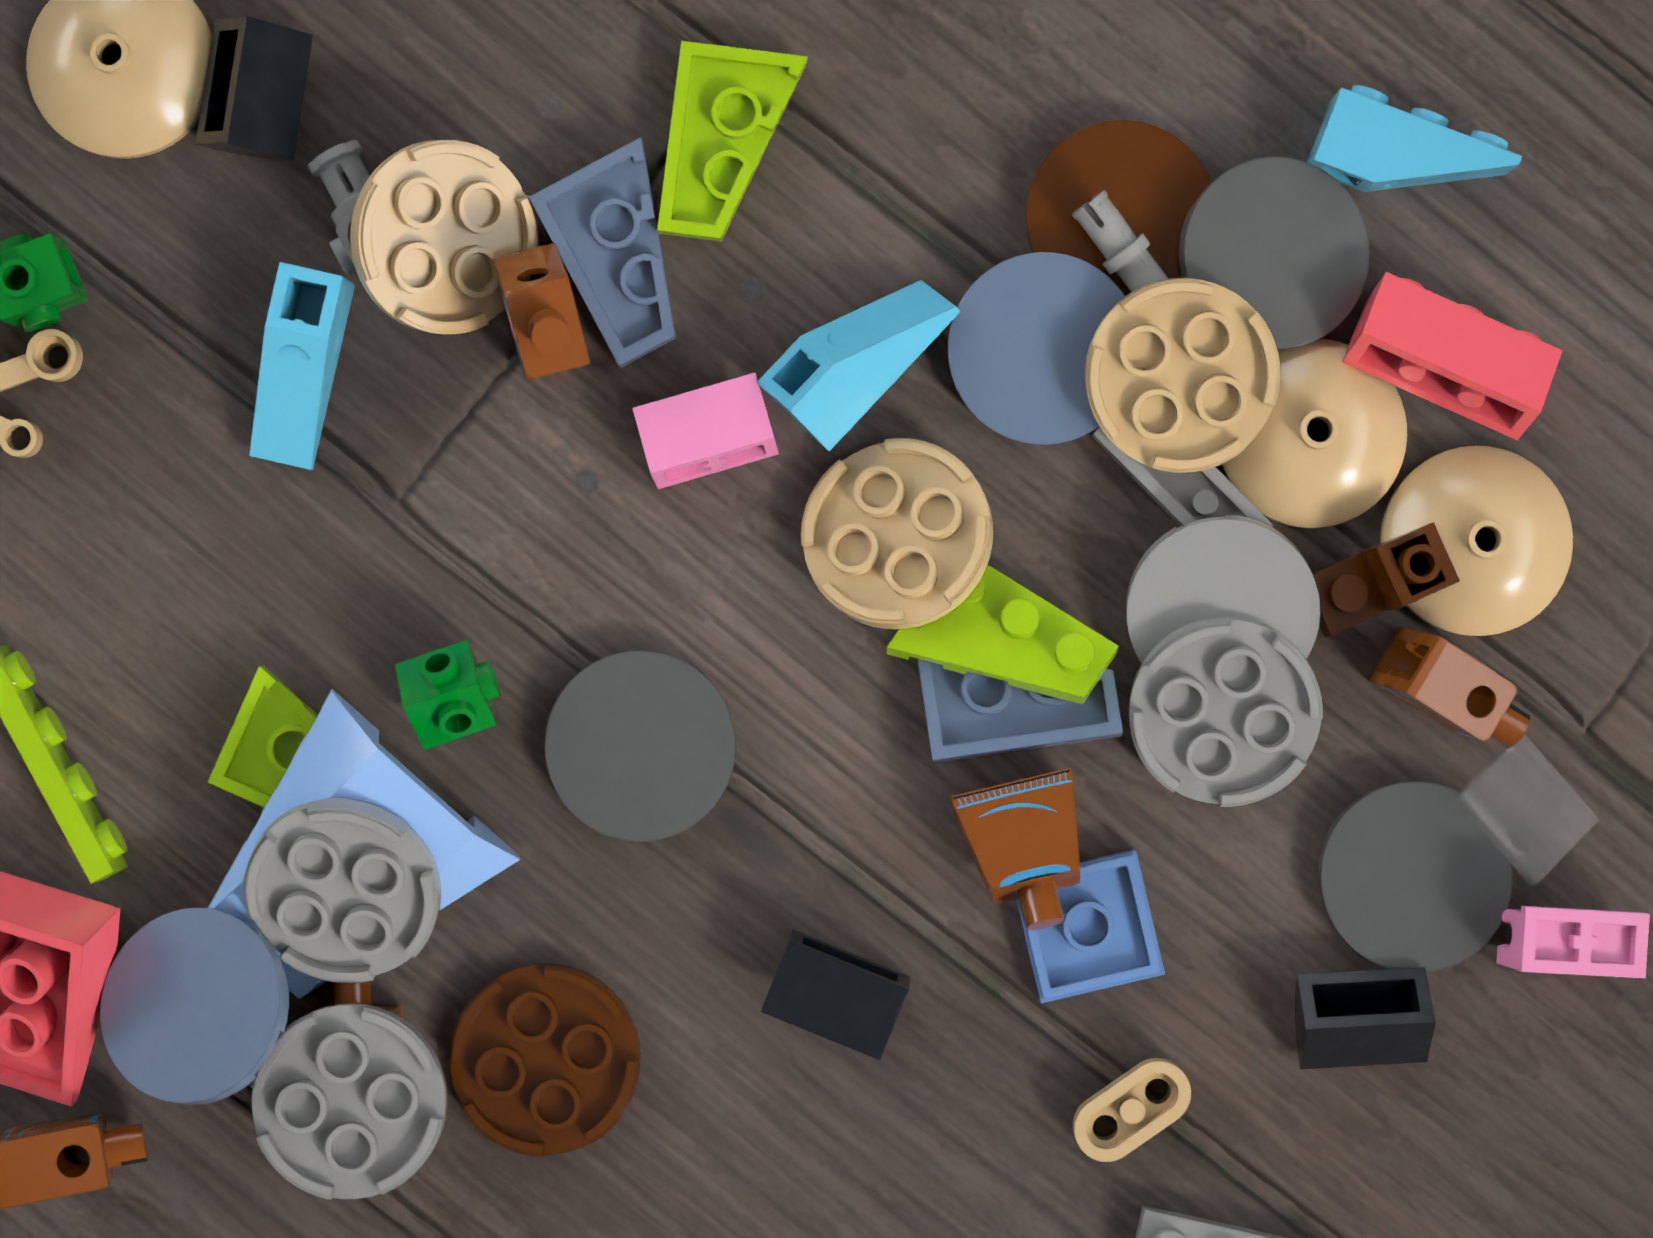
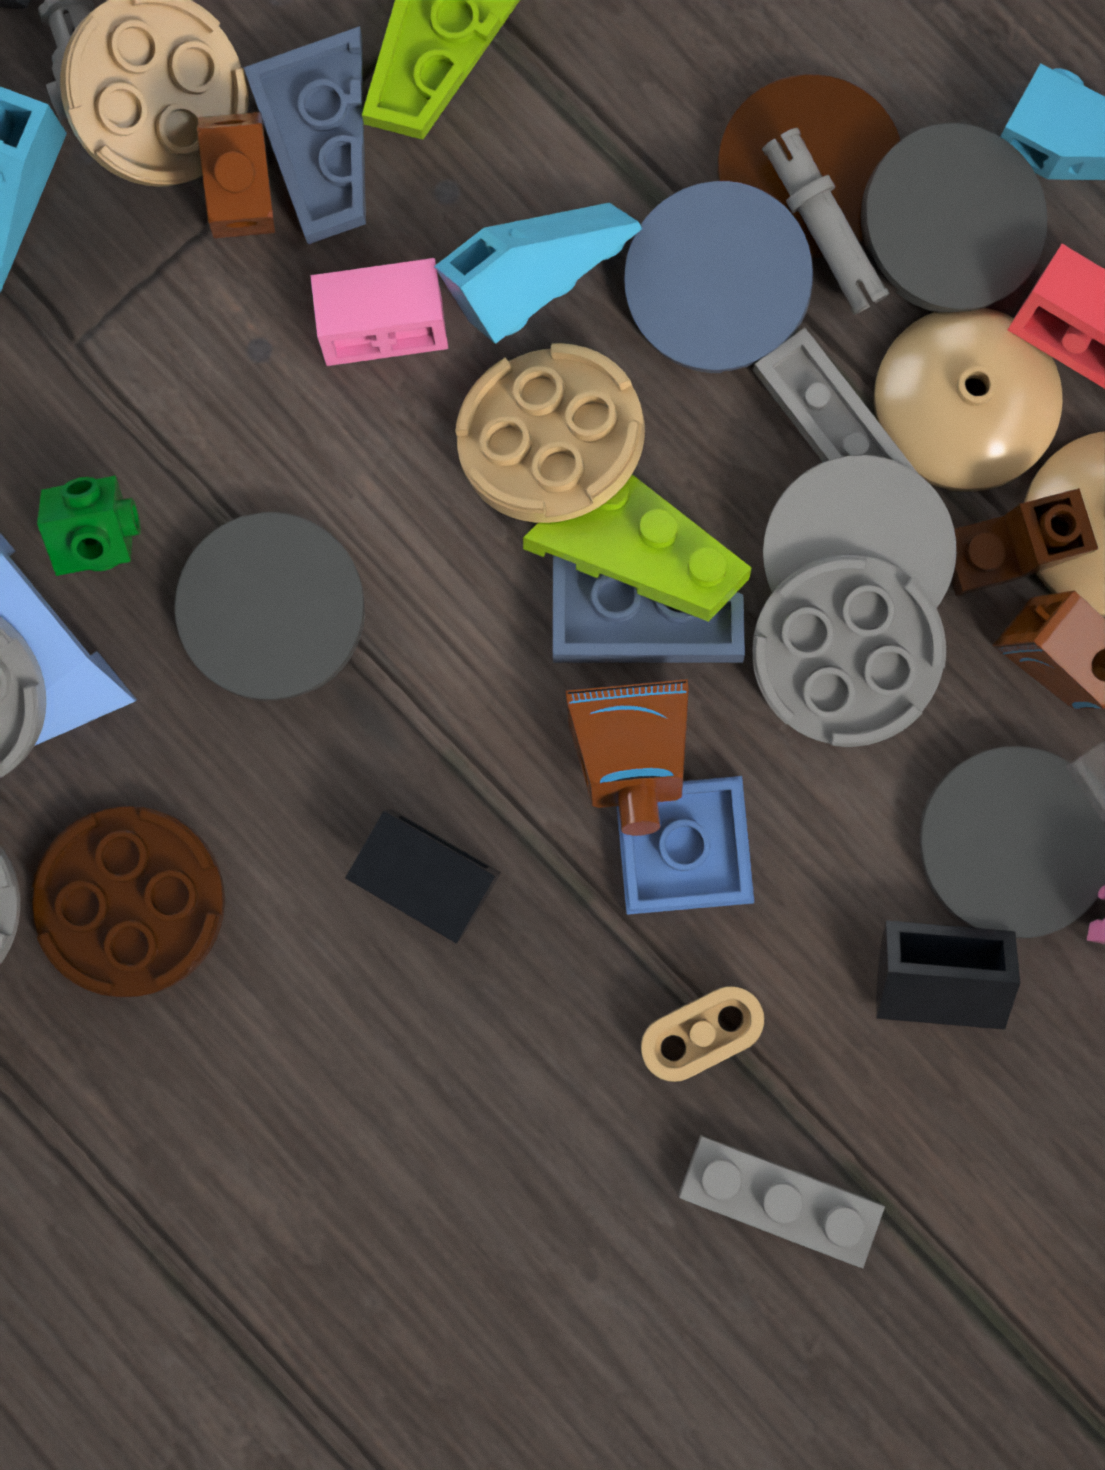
camera: 20 degrees right, 5 degrees down
tan tile [1085,278,1280,473] -> none

